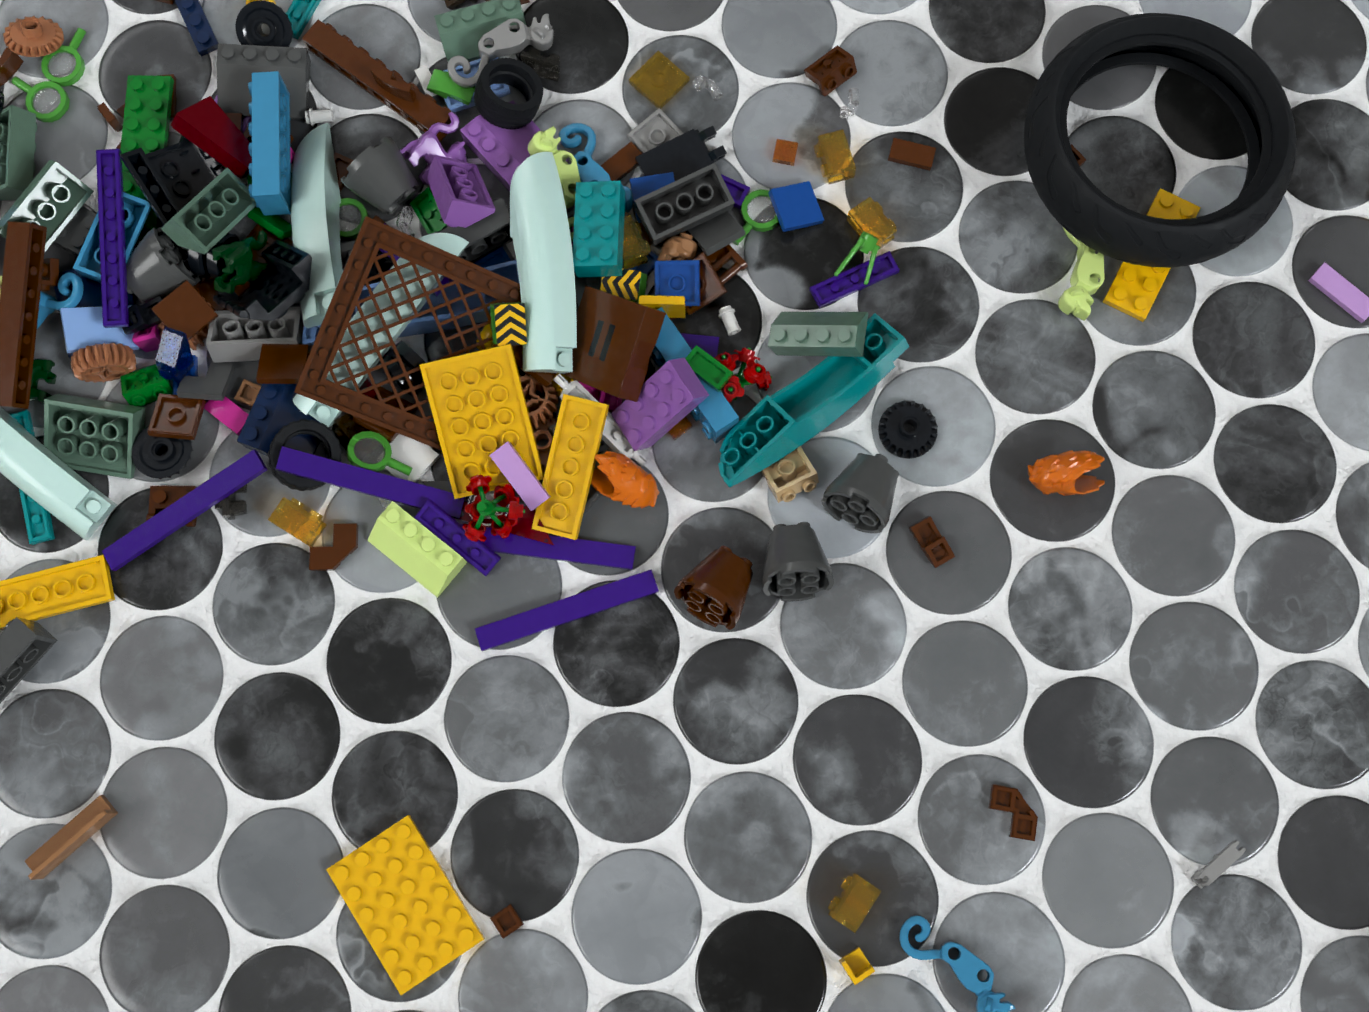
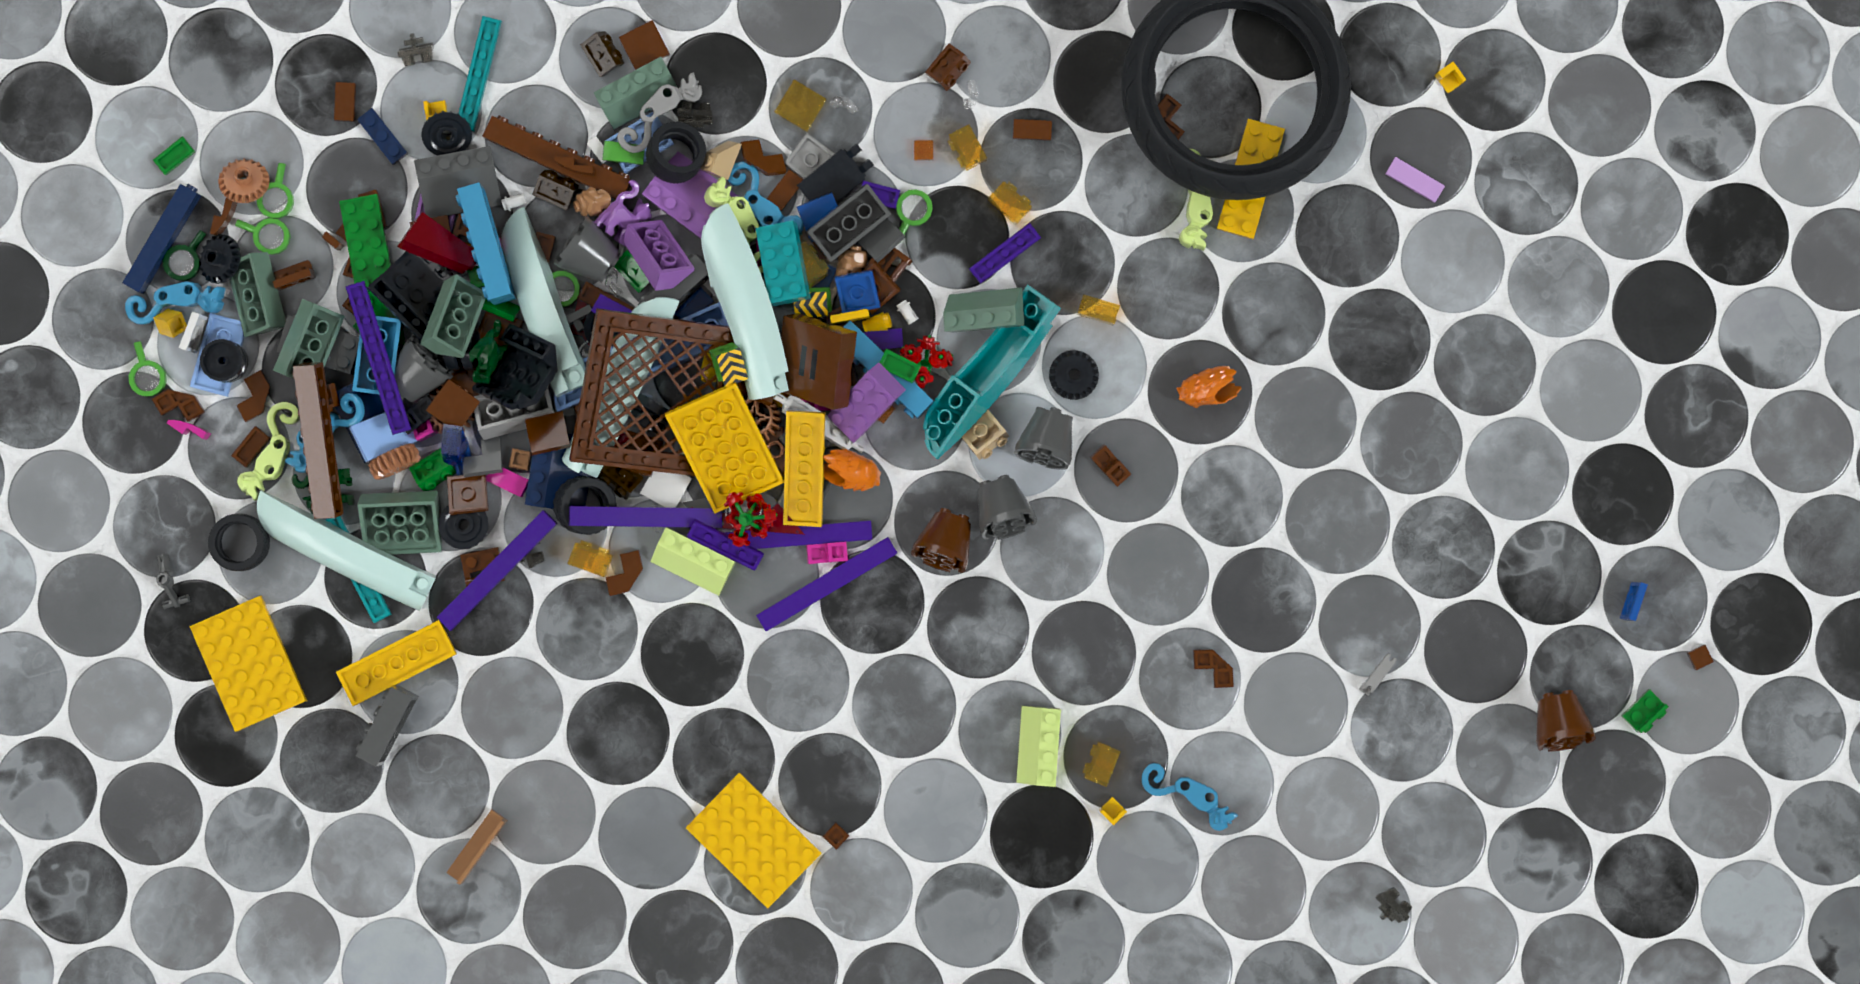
camera: 15 degrees left, 10 degrees up
bright green piece [346,431,413,476] -> none
lavender tile [489,441,551,511] -> none
blue tile [768,181,824,232] -> none
bright green plant [834,231,880,285] -> none
none -> reddish brown bracket [272,260,316,291]
none -> dark brown bracket [532,170,579,210]
none -> medium nougat head [573,187,611,216]
none -> tan slope [700,141,742,180]
none -> reddish brown tile [740,139,786,176]
none -> dark pink slope [806,542,848,564]
none -> yellow cone [863,312,892,332]
none -> yellowish green slope [1016,706,1061,787]
none -> clear yellow brick [1077,294,1120,326]

